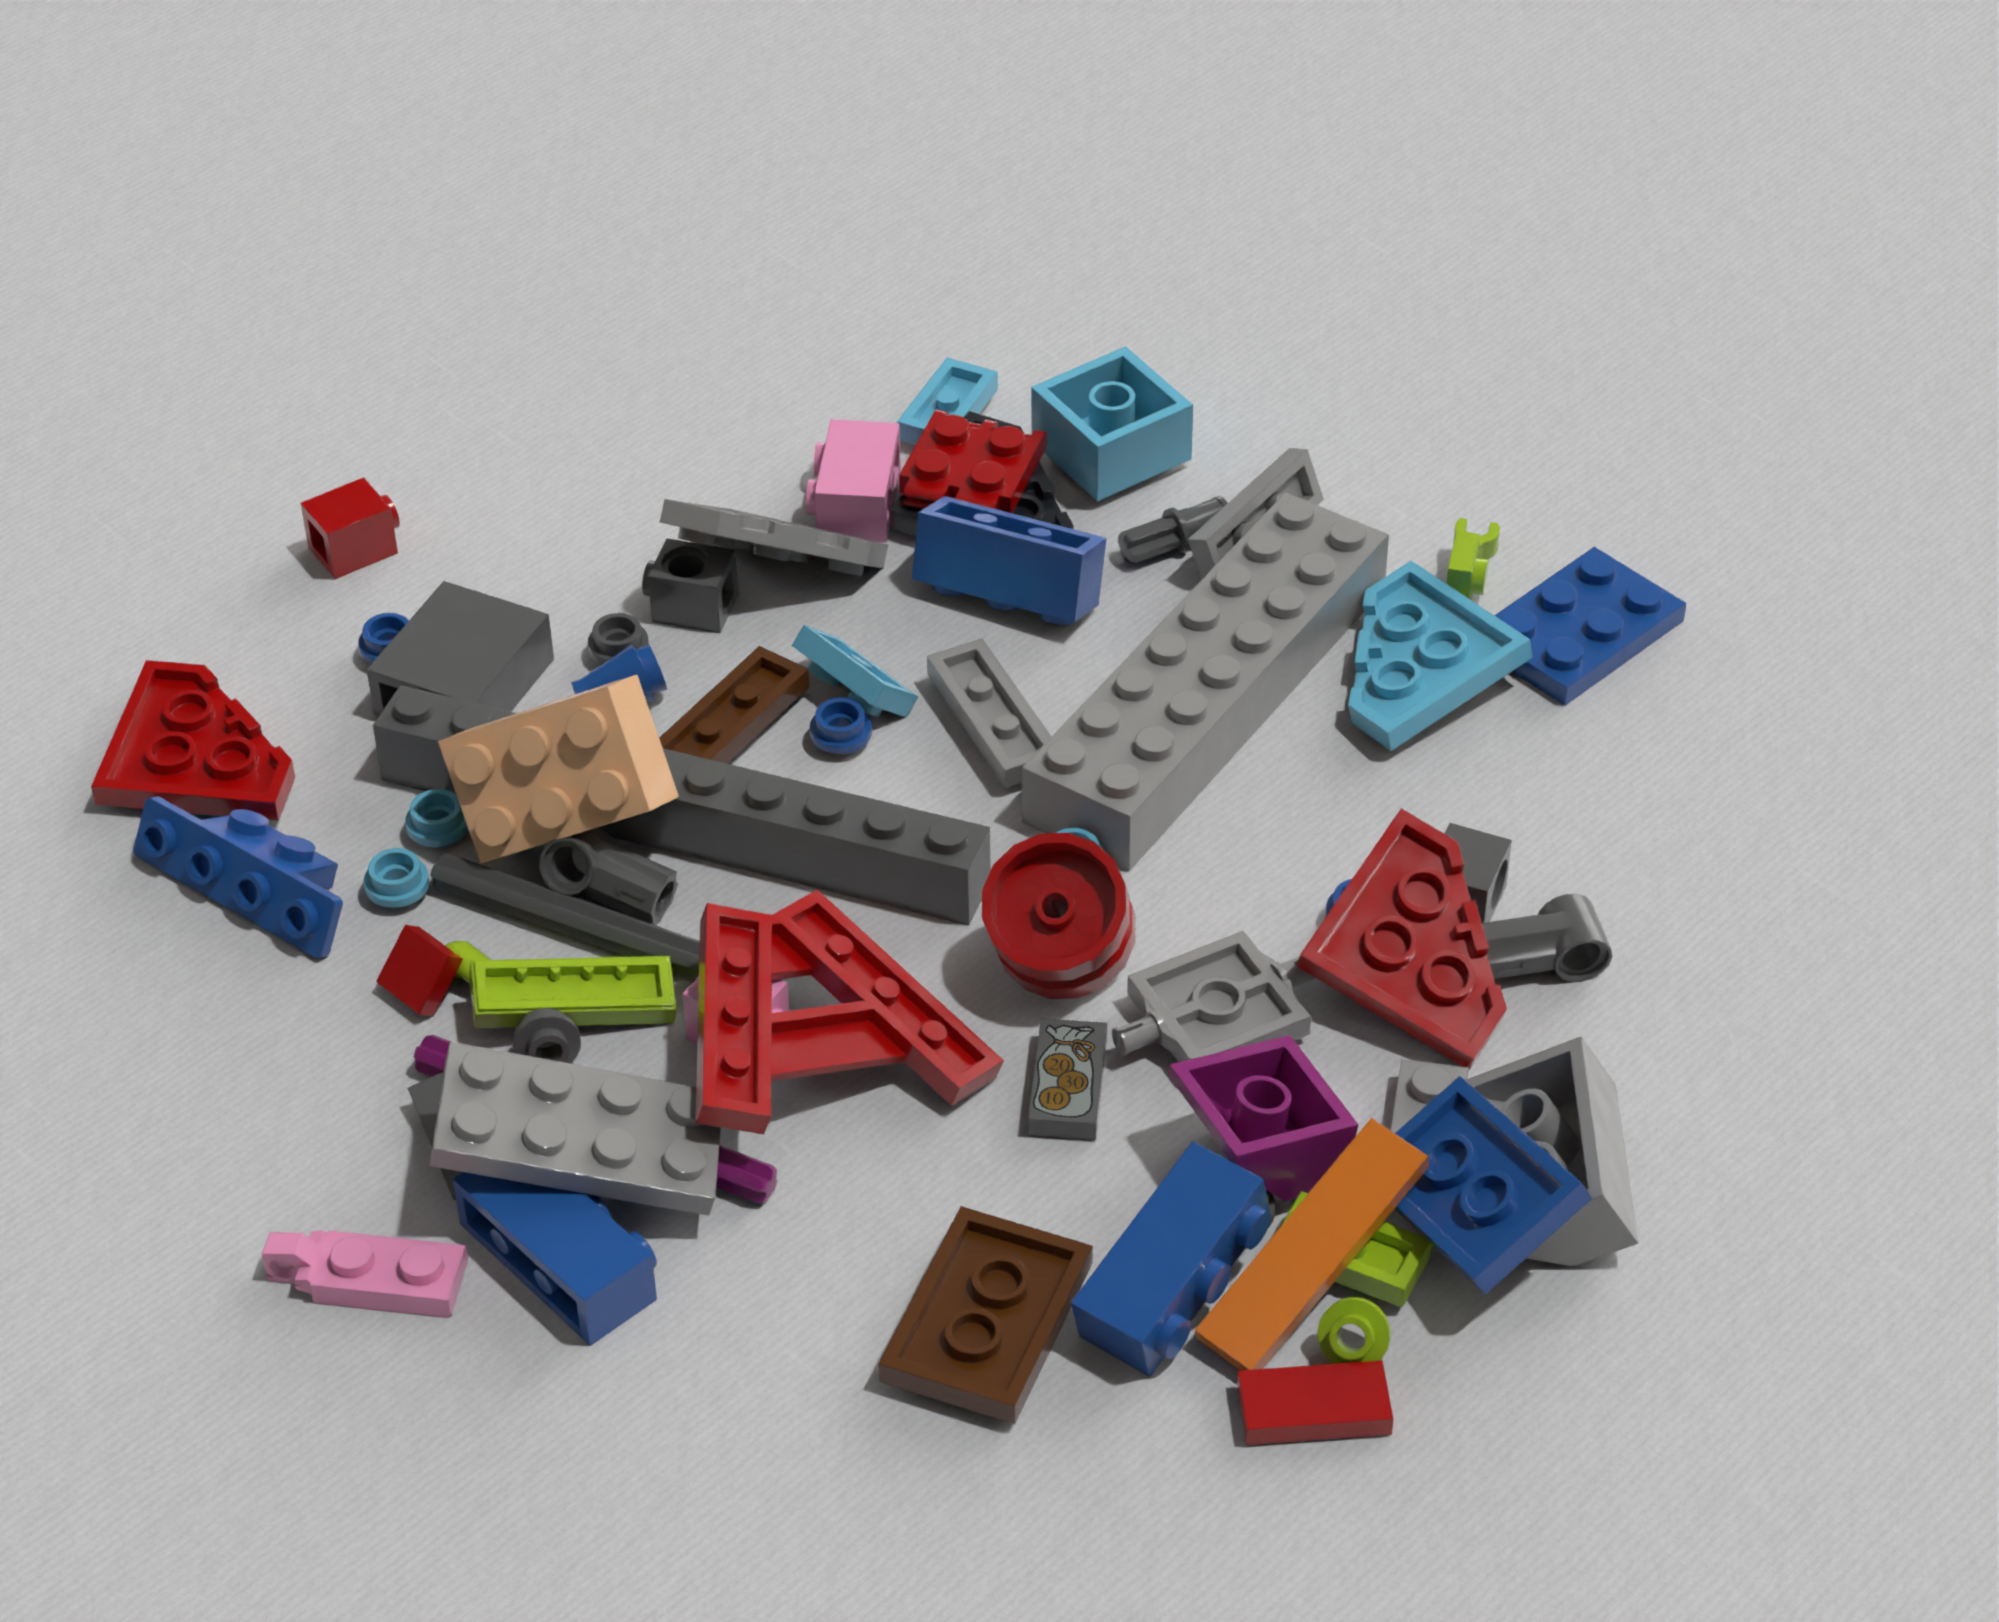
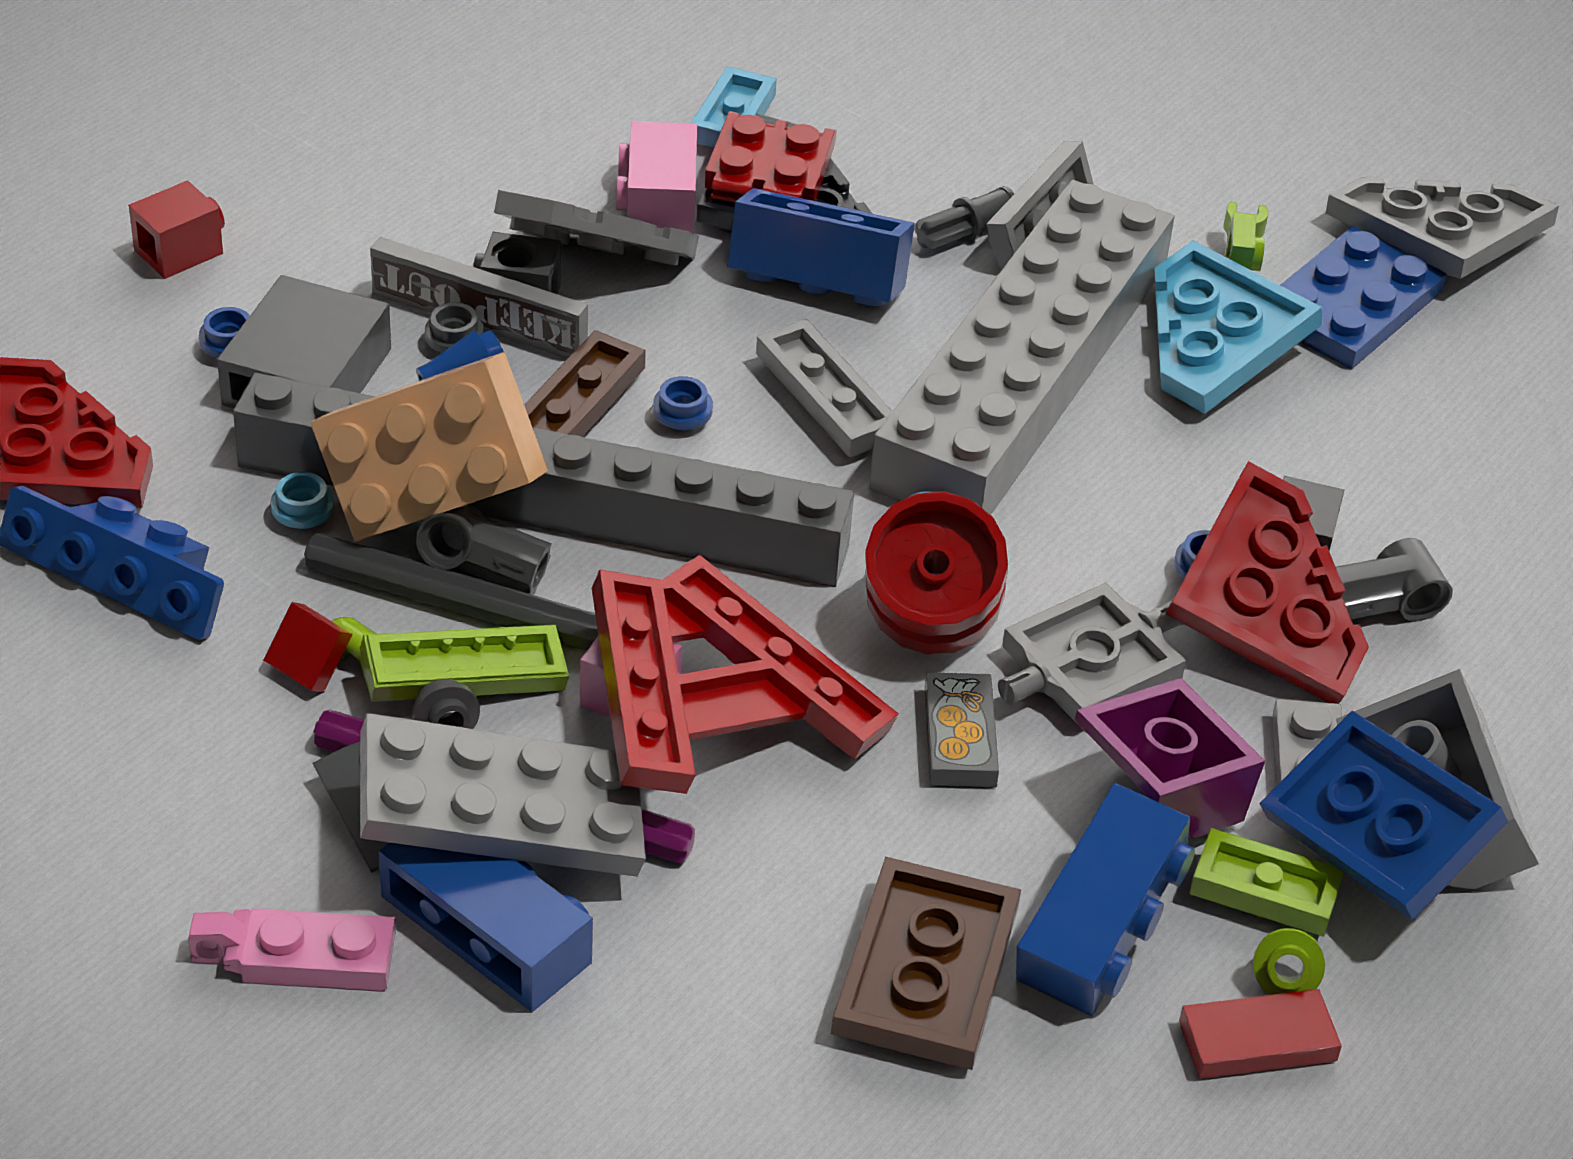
camera: 10 degrees left, 0 degrees up
medium azure plate [364,848,429,908] -> none
medium azure plate [791,625,919,718] -> none
medium azure brick [1031,346,1193,501] -> none
orange tile [1195,1118,1429,1370] -> none
none -> tile [370,237,588,358]
none -> light grey plate [1325,177,1559,279]

